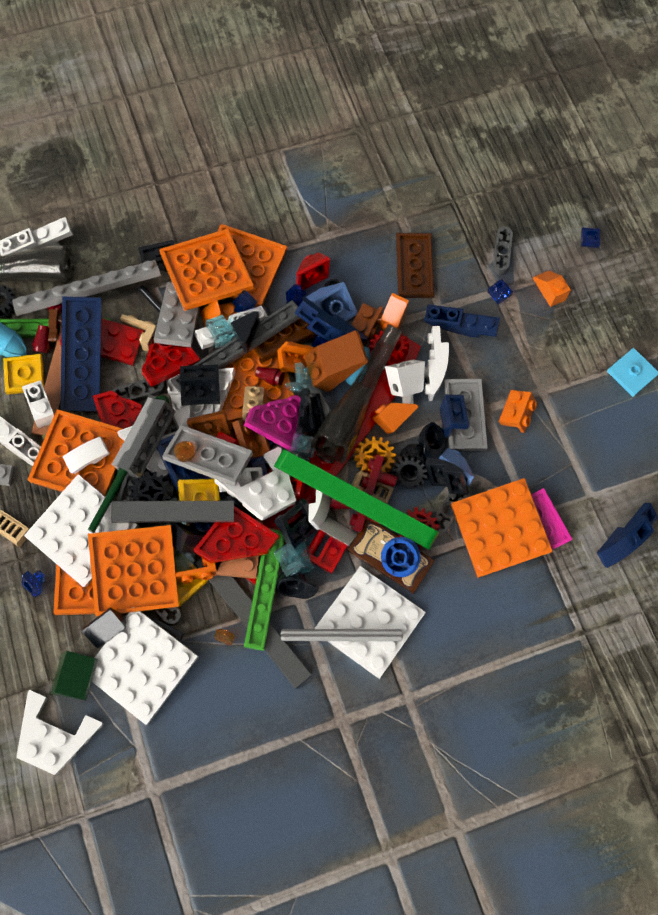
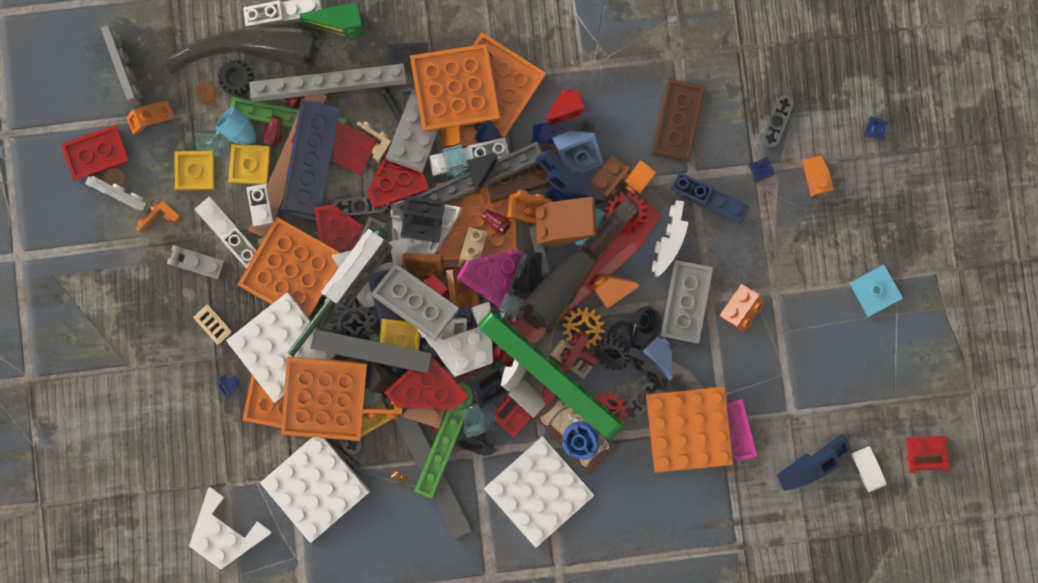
camera: 15 degrees right, 15 degrees up
reddish brown plate [48,309,62,342] -> none
dark green slope [50,651,98,701] -> none
white slope [63,437,110,474] -> none
slope [82,607,126,648] -> none
clear orange tile [174,441,195,462] -> none
light grey axle [281,629,403,641] -> none
clear light blue bracket [285,362,309,392] -> none
white torso [385,360,425,404] -> none
dark blue panel [440,394,469,437] -> none
none -> green slope [299,3,364,39]

